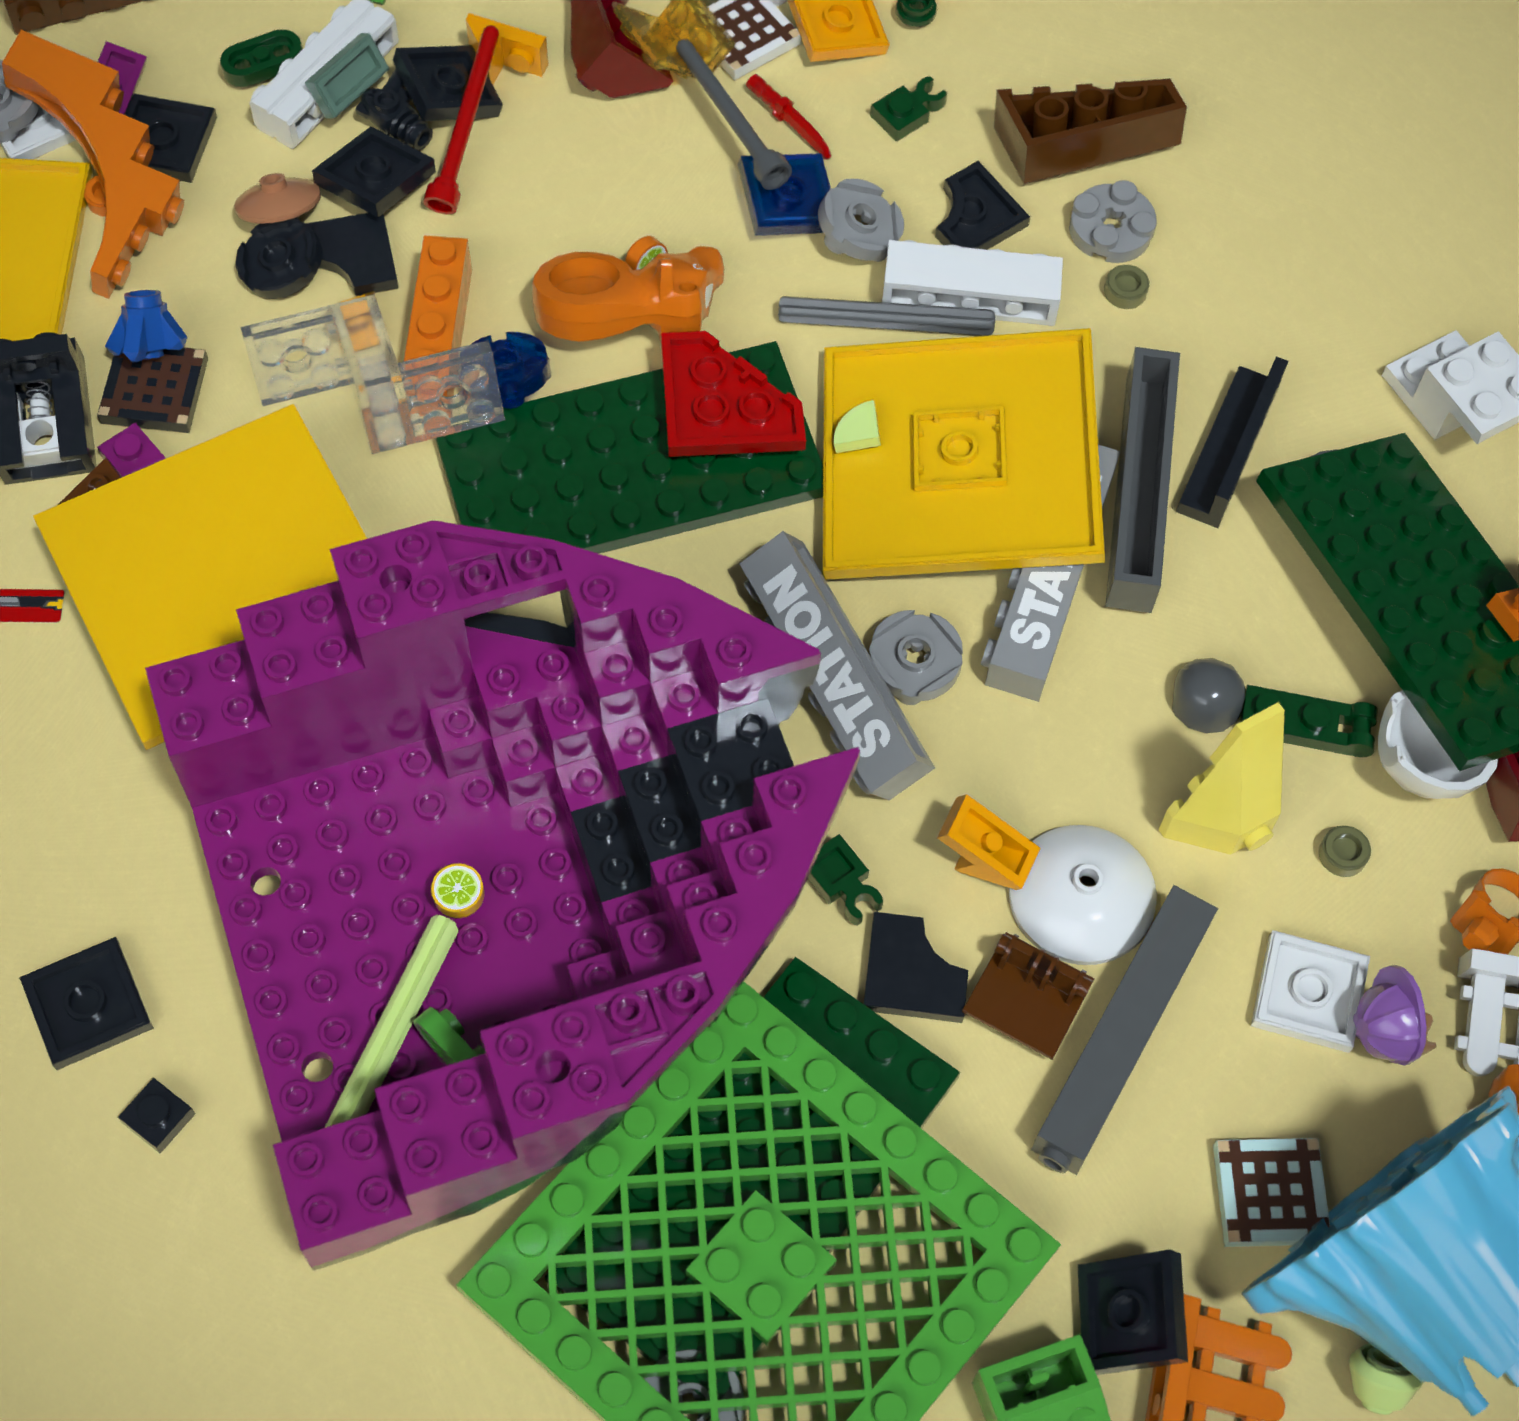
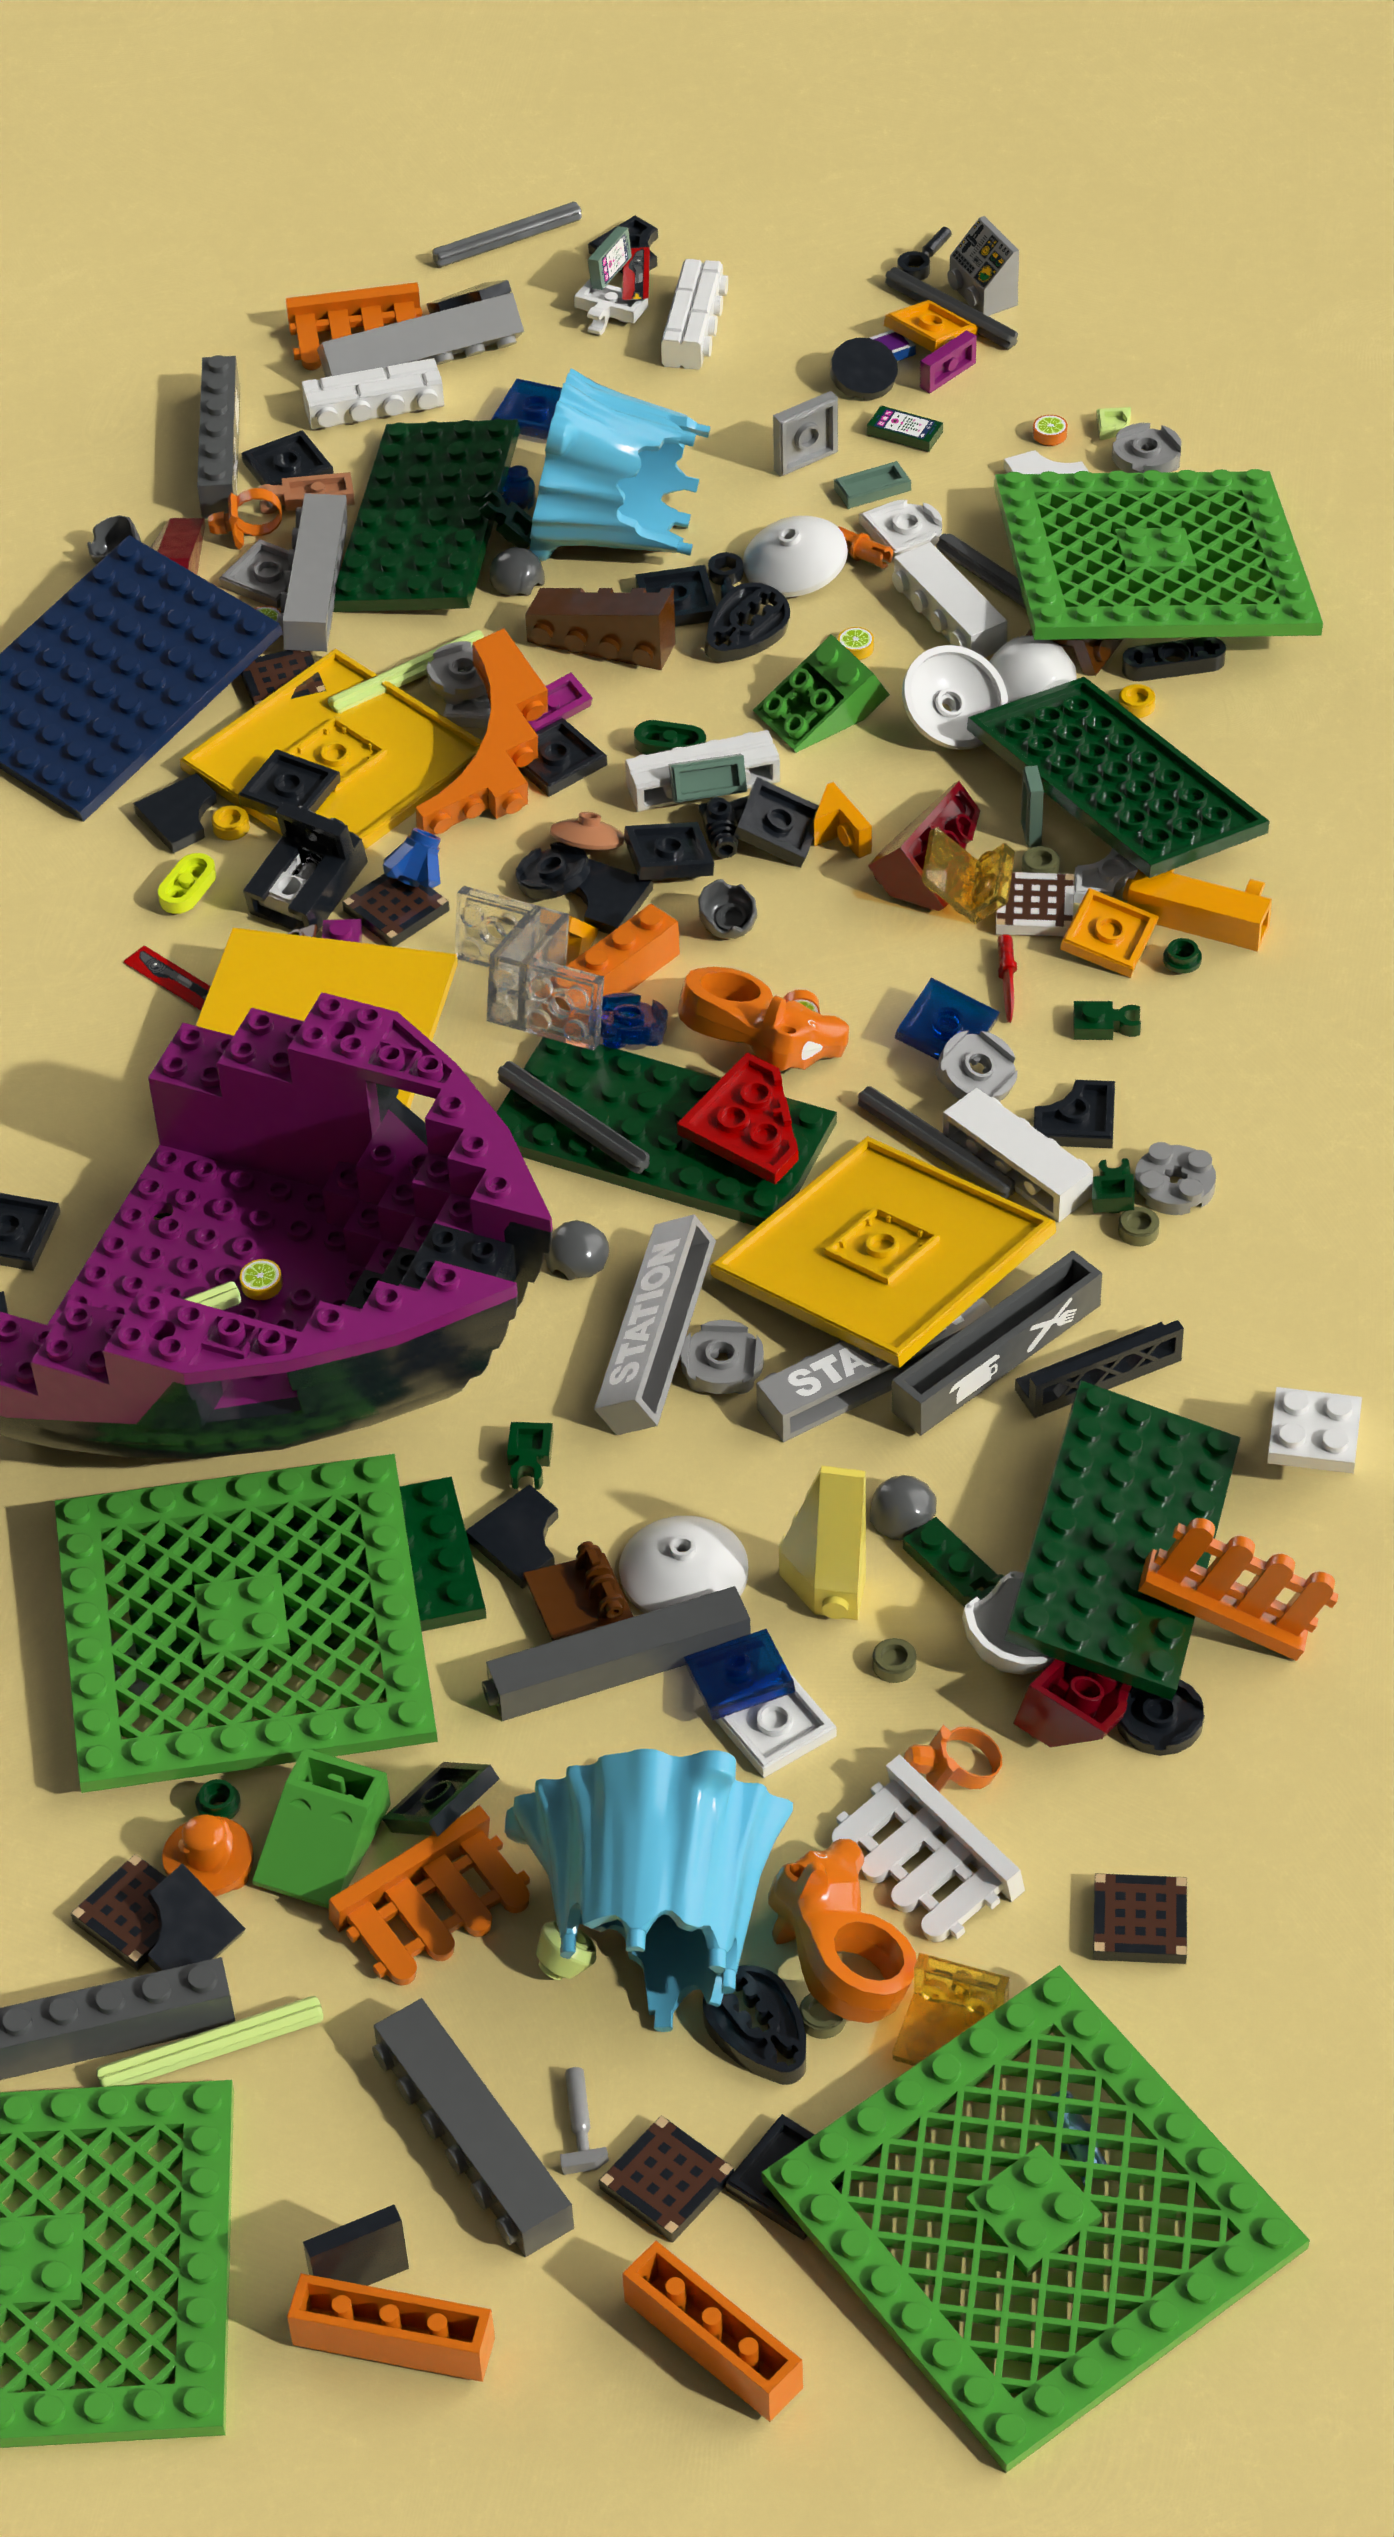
camera: 45 degrees right, 15 degrees down
red piece [423,25,499,215] -> none
dark grey piece [676,39,792,190] -> none
yellowish green tile [834,400,881,453] -> none
light orange slope [937,794,1040,890] -> none
reddish brown wedge [994,79,1187,184] -> none
medium lavender piece [1353,965,1436,1065] -> none
none -> dark grey axle [497,1061,650,1174]
none -> clear blue plate [684,1629,796,1720]
none -> dark grey hair [698,879,757,939]
none -> dark green plate [1092,1158,1135,1214]

